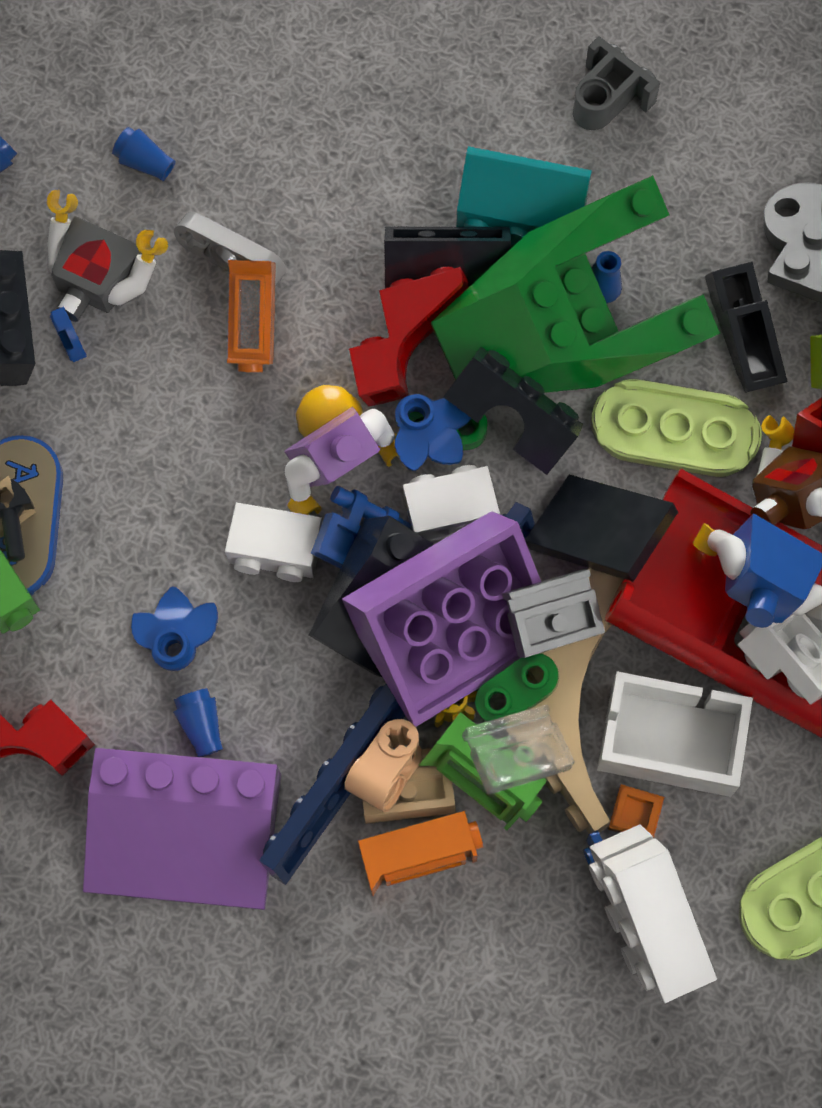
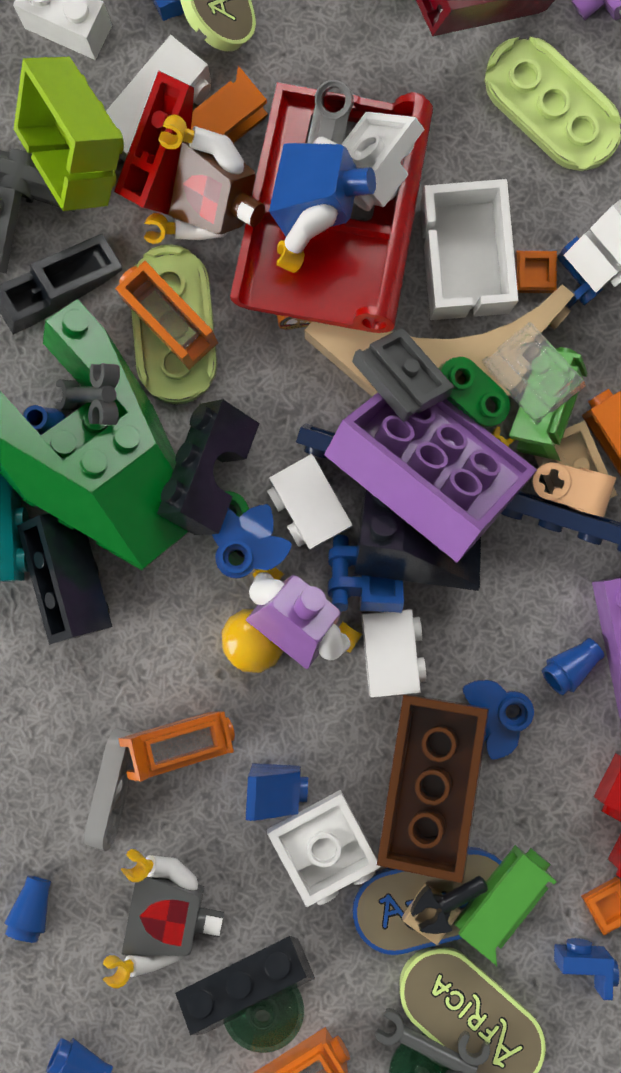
camera: 110 degrees left, 15 degrees up
blue tile [50,306,87,362] -> none
red arch [349,267,470,407] -> none
black tile [525,474,678,582] -> none
none -> dark grey bar [56,363,120,425]
none -> orange window [115,261,218,370]
none -> blue slope [246,763,308,821]
none -> white plate [267,790,381,907]
none -> reddish brown brick [377,694,490,883]

